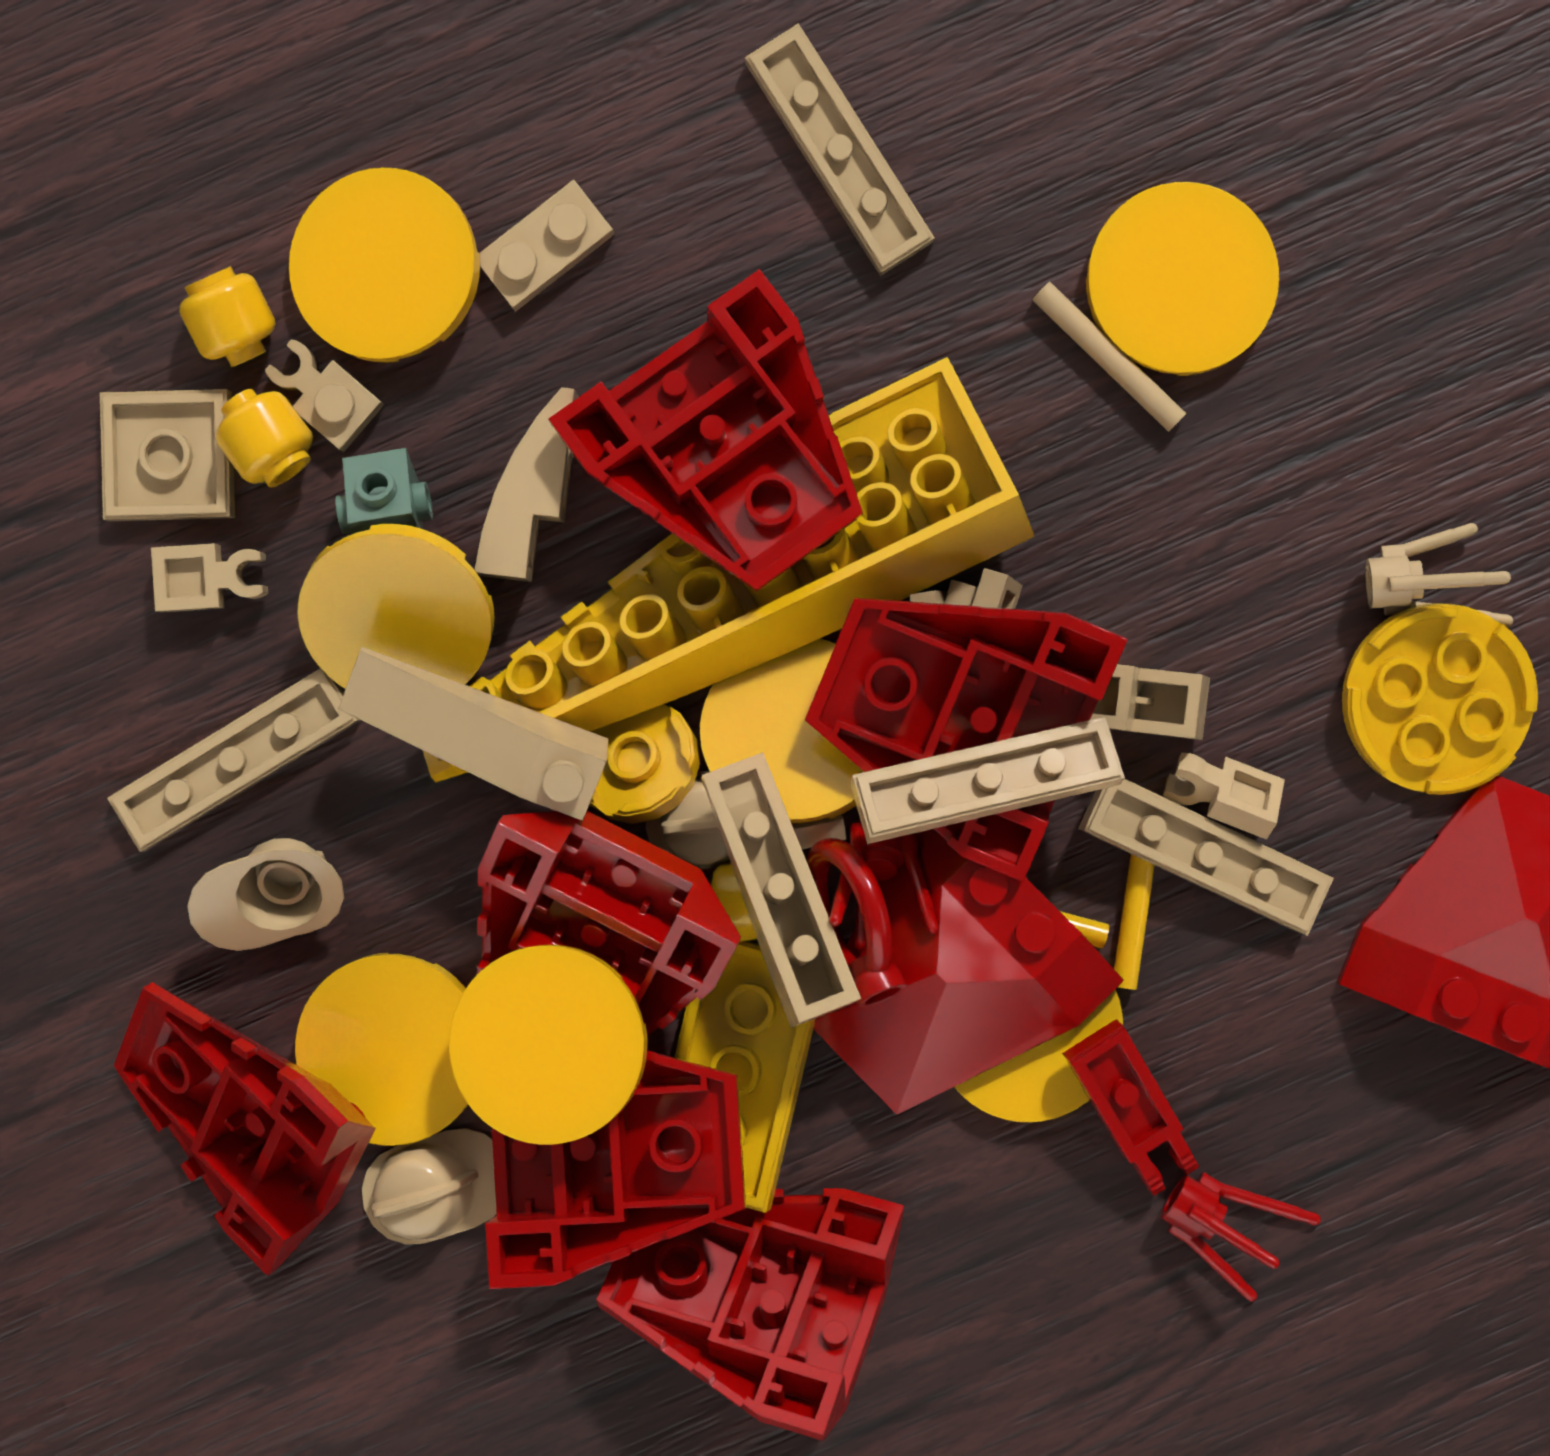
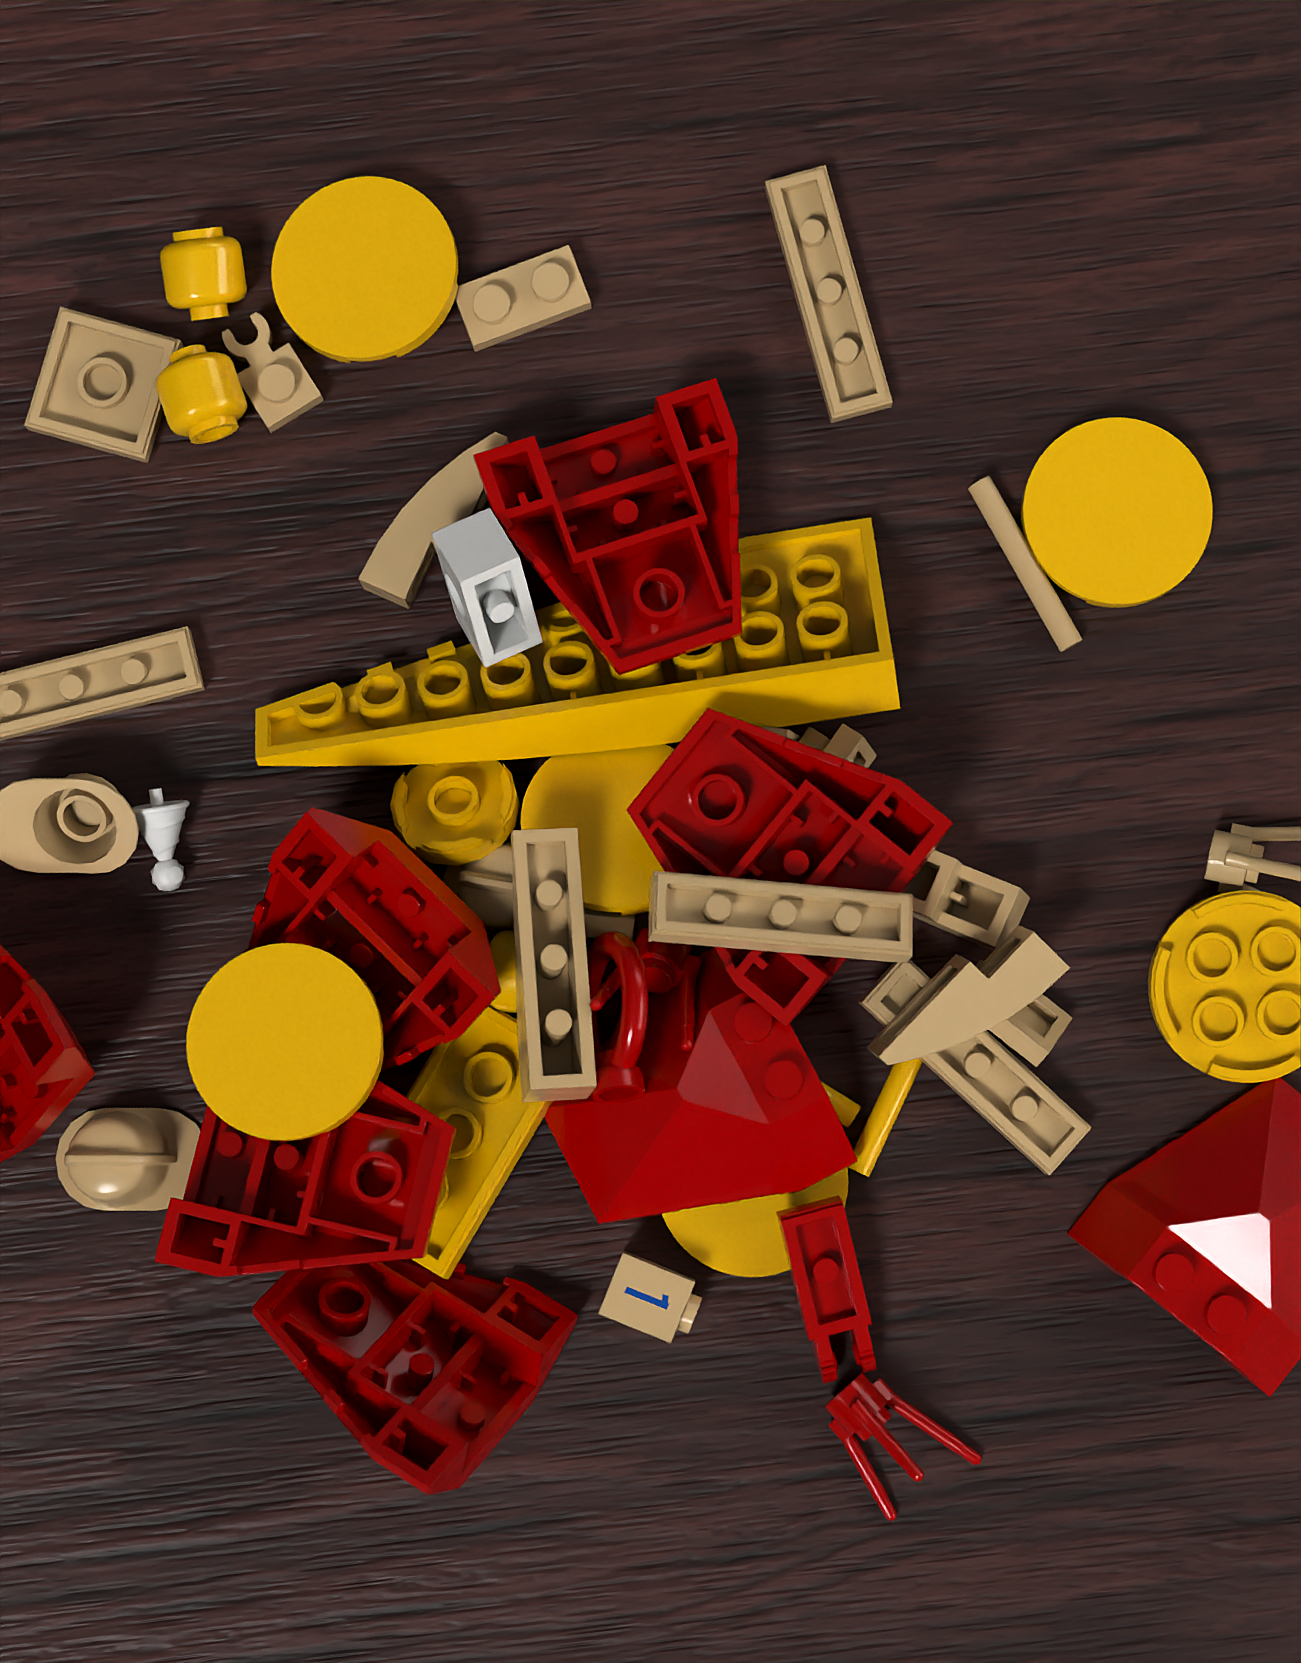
camera: 20 degrees right, 5 degrees down
tan plate [151,543,268,613] -> none
yellow tile [295,952,468,1146] -> none
yellow tile [298,524,495,689] -> none
sand green brick [335,448,433,534] -> none
tan slope [338,647,608,820] -> none
none -> white piece [132,788,190,891]
none -> white brick [431,508,543,668]
none -> tan brick [598,1250,702,1343]
none -> tan slope [867,925,1070,1065]

